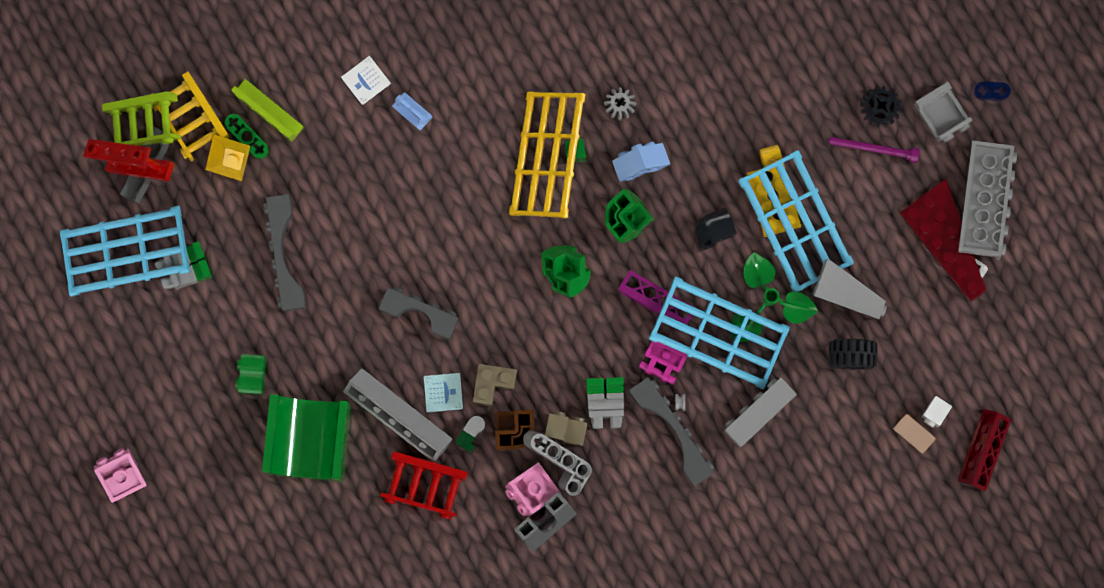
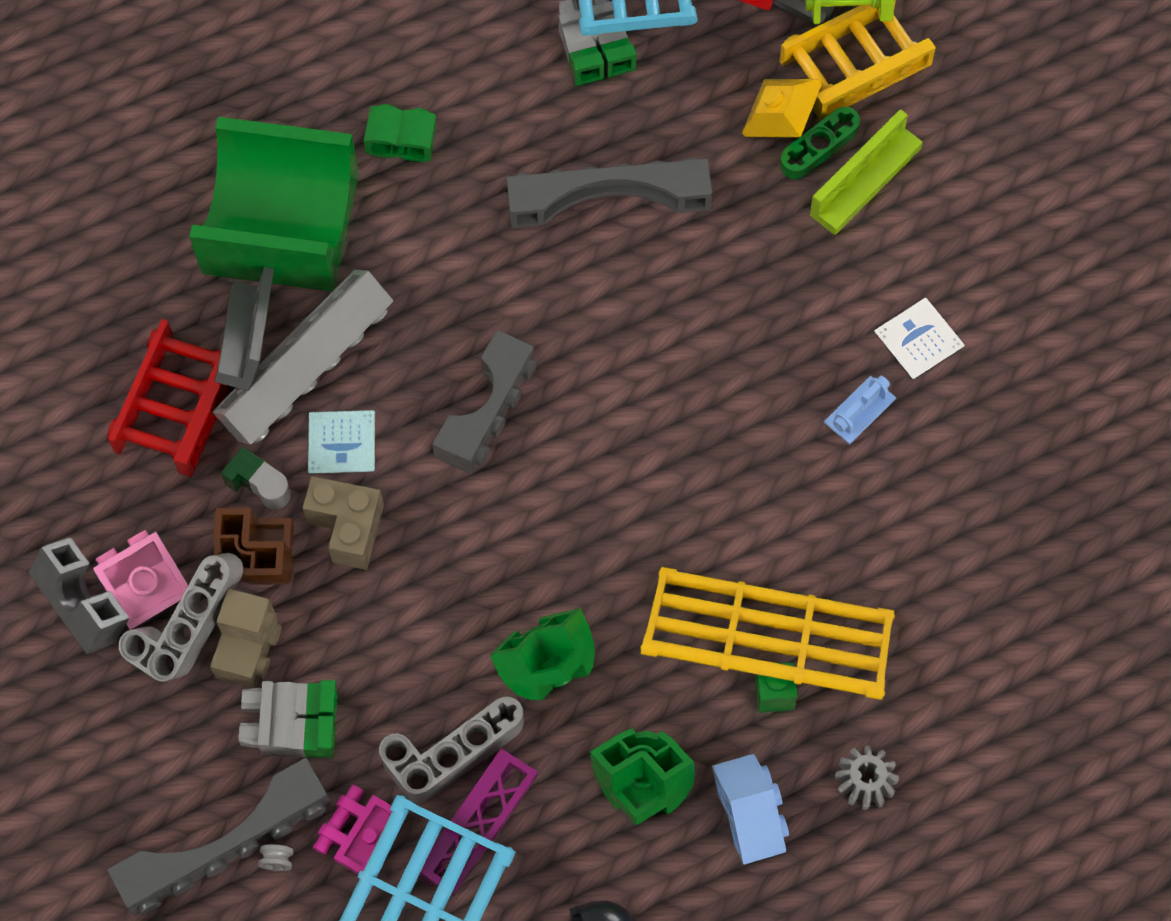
camera: 90 degrees right, 15 degrees down
none -> dark grey fence [215,267,274,391]
none -> light grey beam [379,697,524,804]

